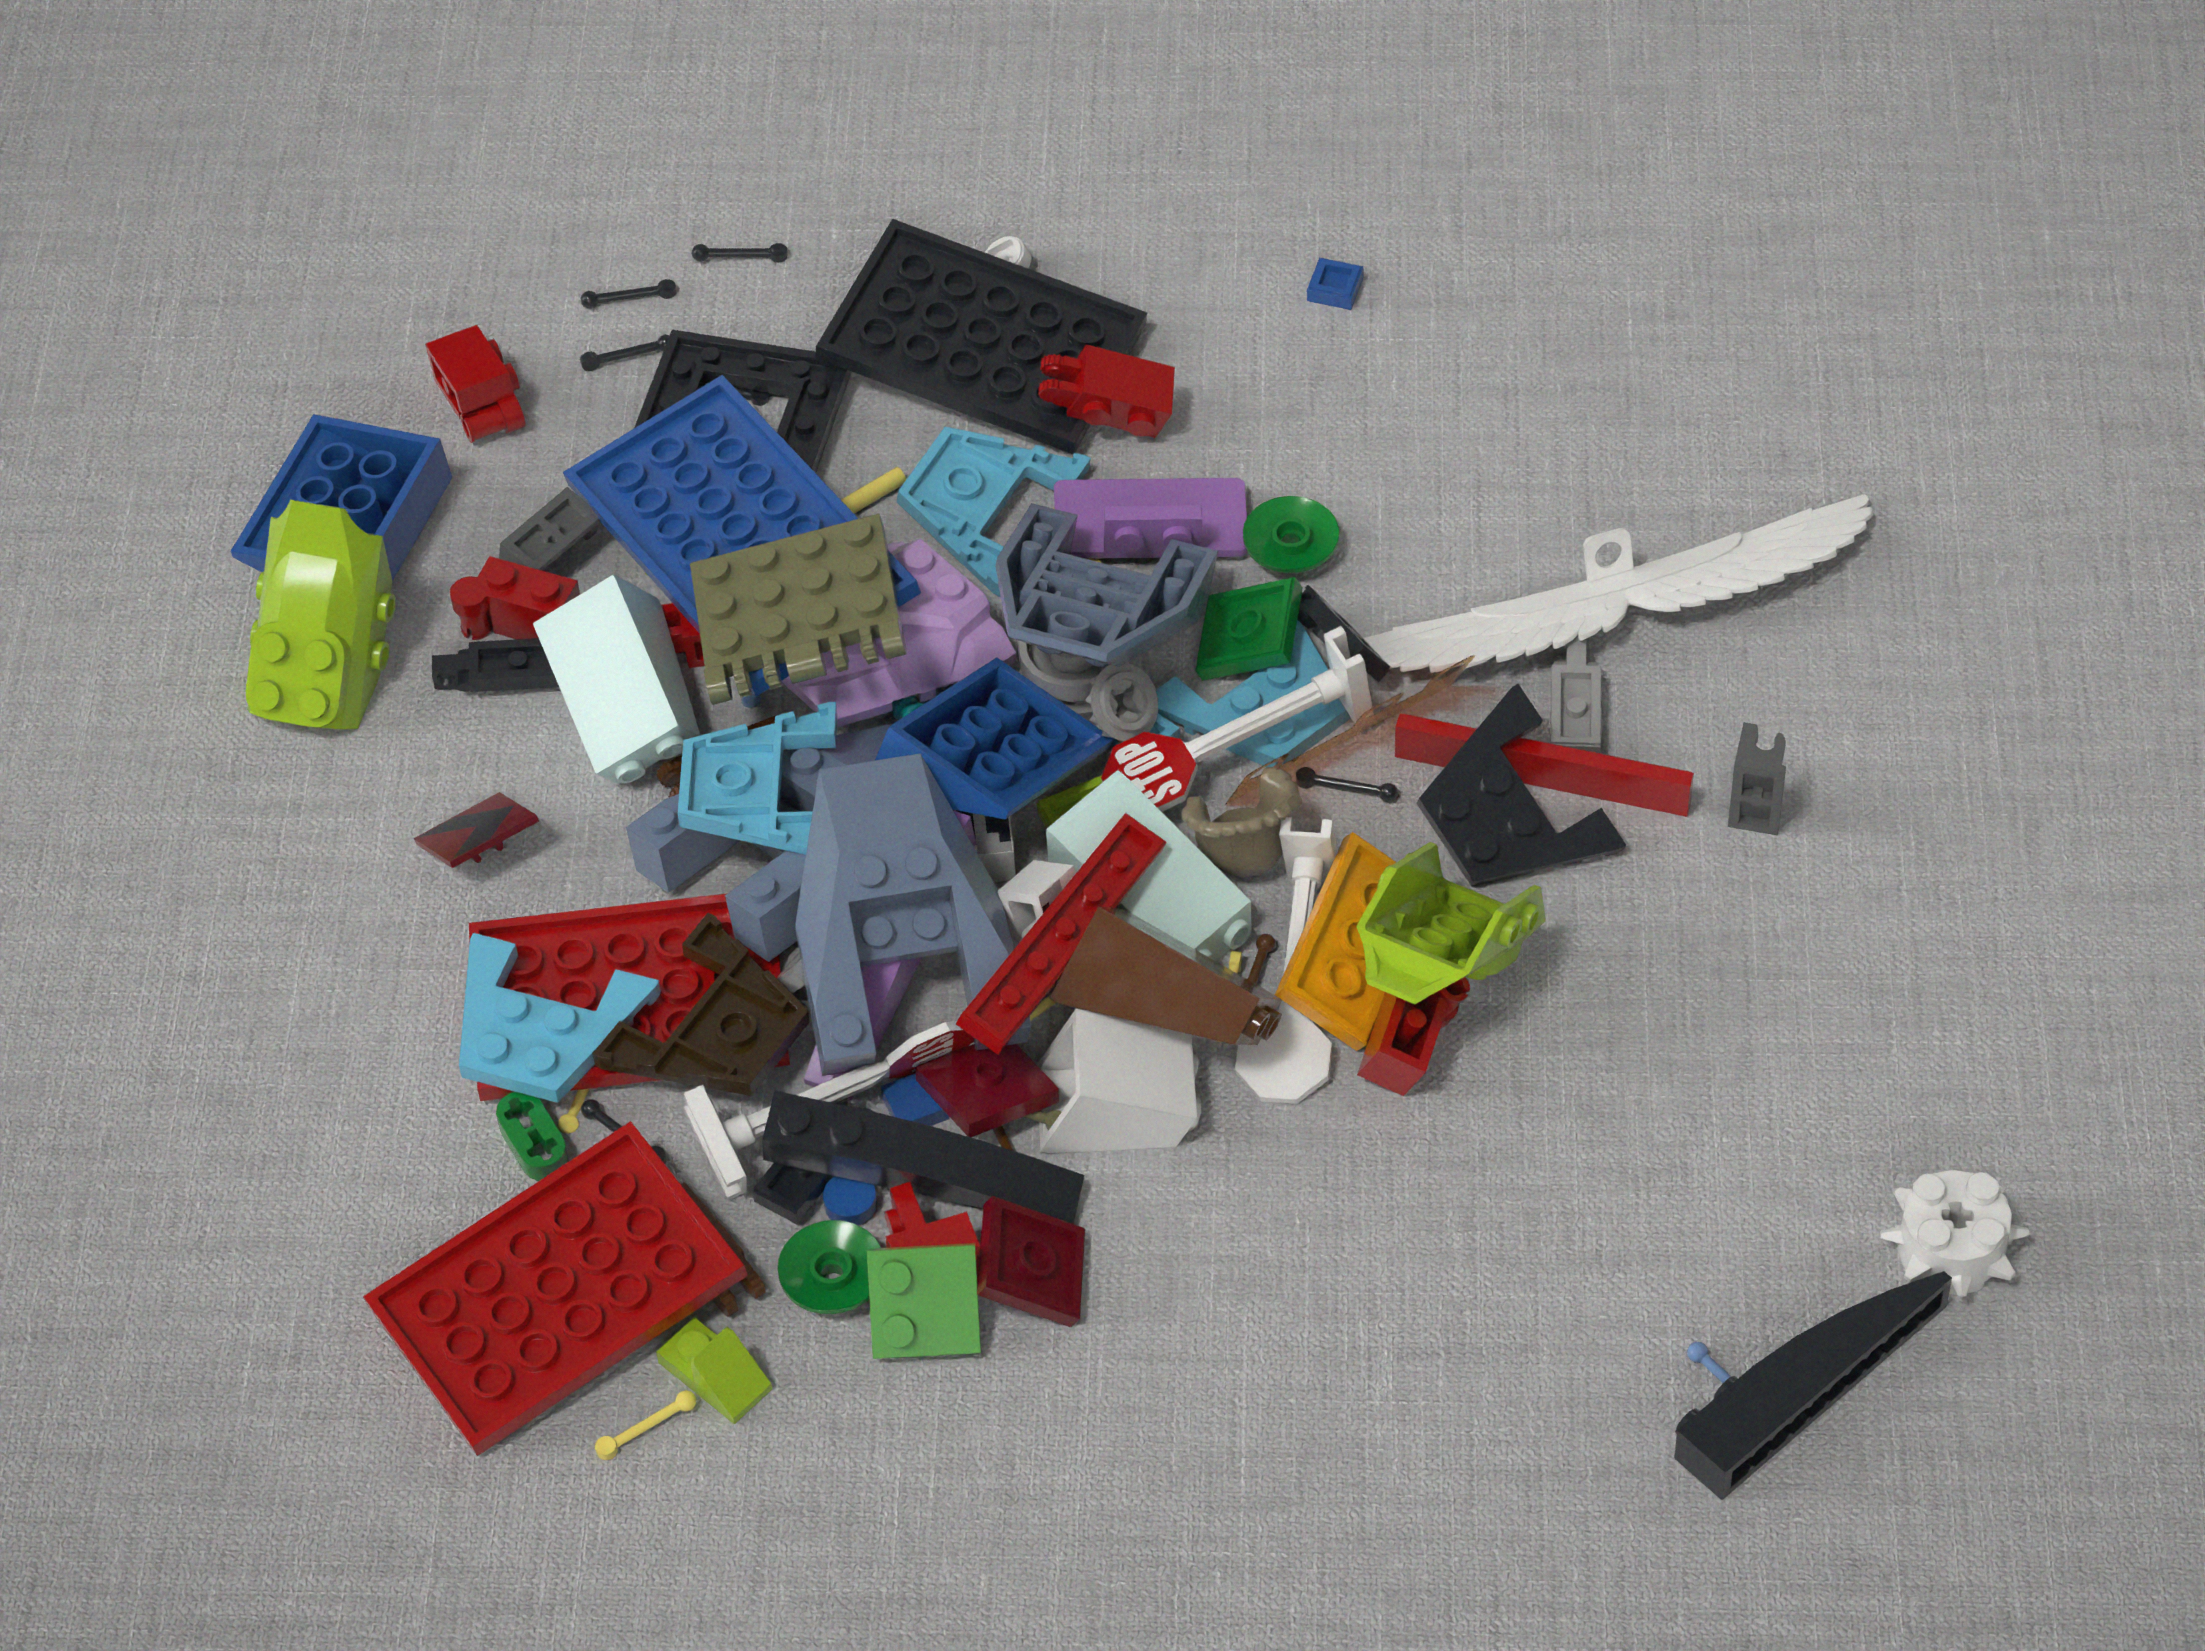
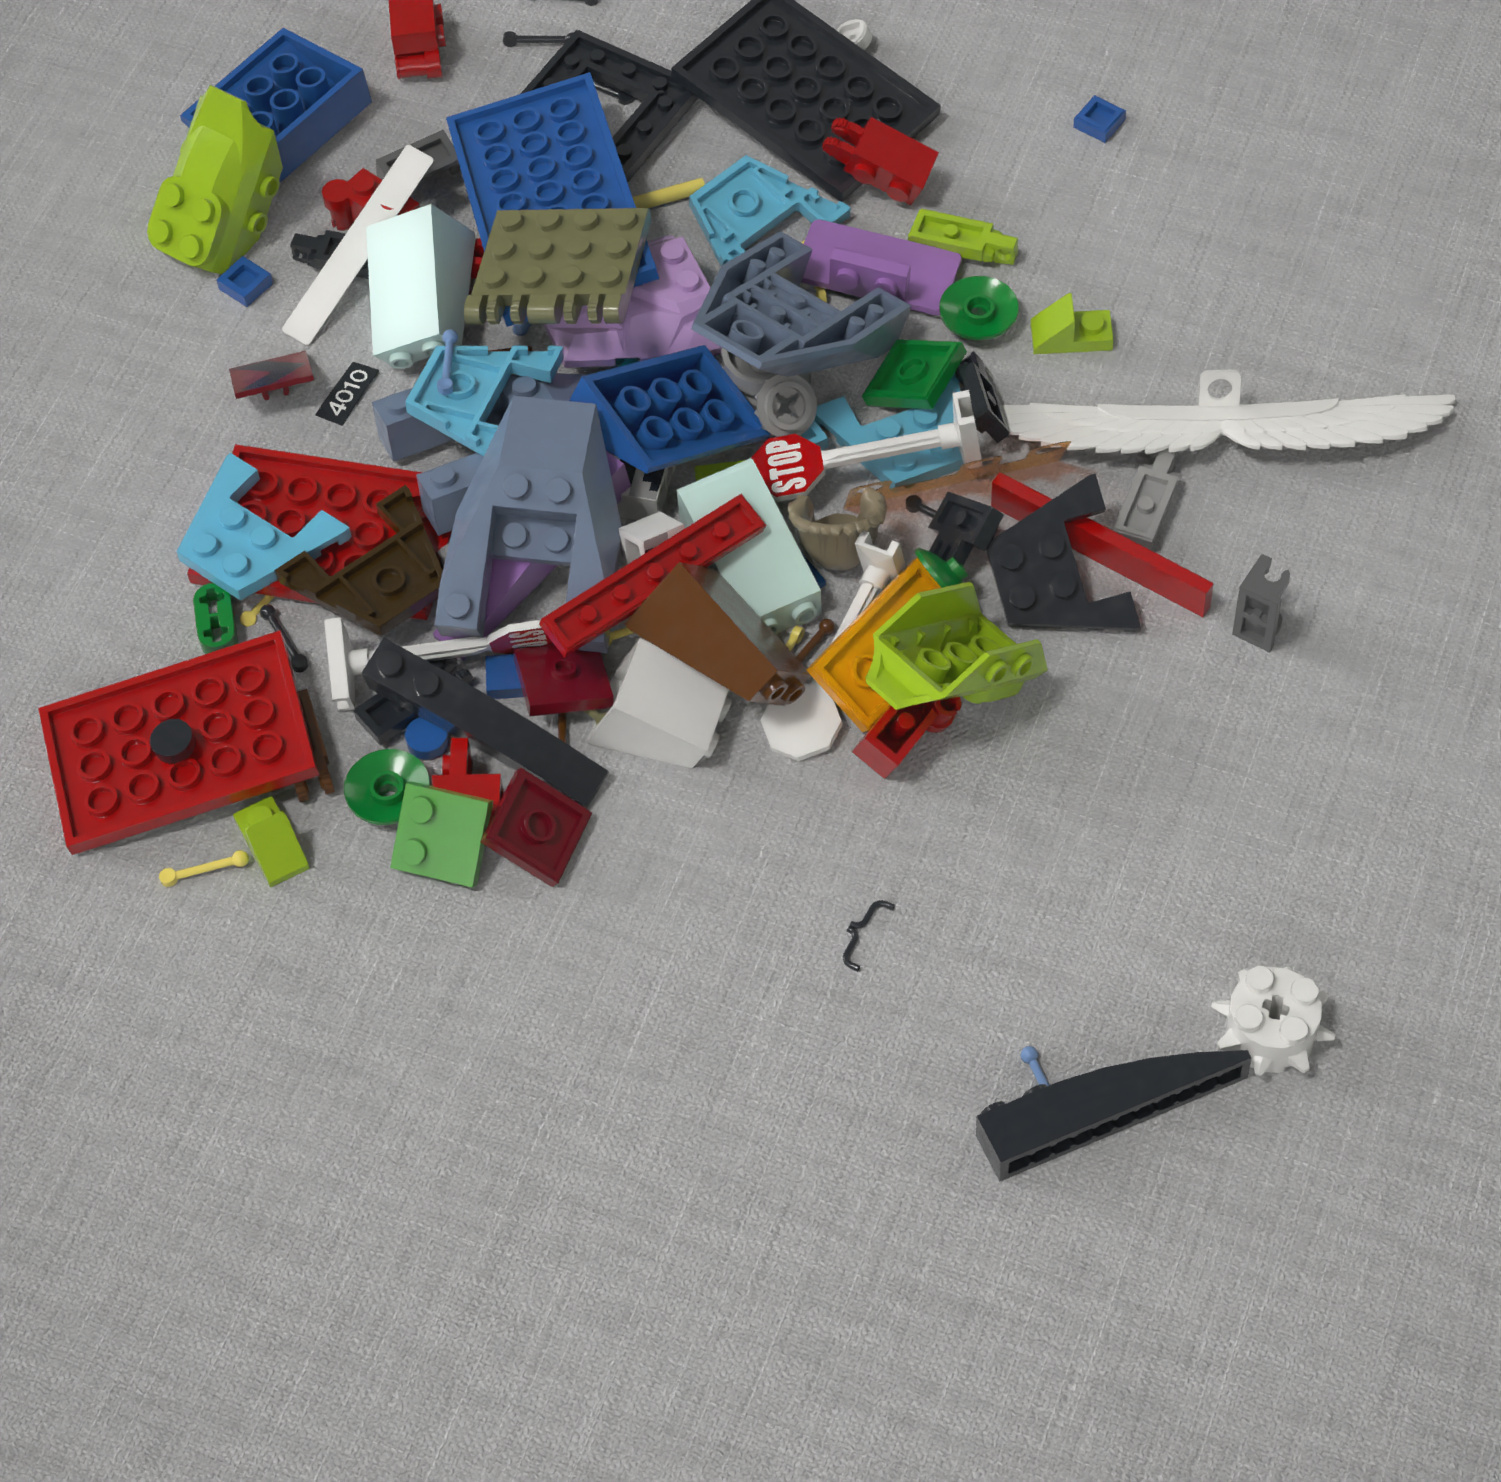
camera: 20 degrees right, 5 degrees up
none -> black tile [150,719,196,763]
none -> blue tile [216,256,273,307]
none -> white sticker [282,145,434,345]
none -> black sticker [315,362,379,426]
none -> medium blue hinge [437,329,458,395]
none -> black piece [842,900,895,972]
none -> lime hinge [908,208,1018,265]
none -> green dish [914,547,969,588]
none -> black hinge [928,492,1005,566]
none -> lime slope [1030,293,1113,354]

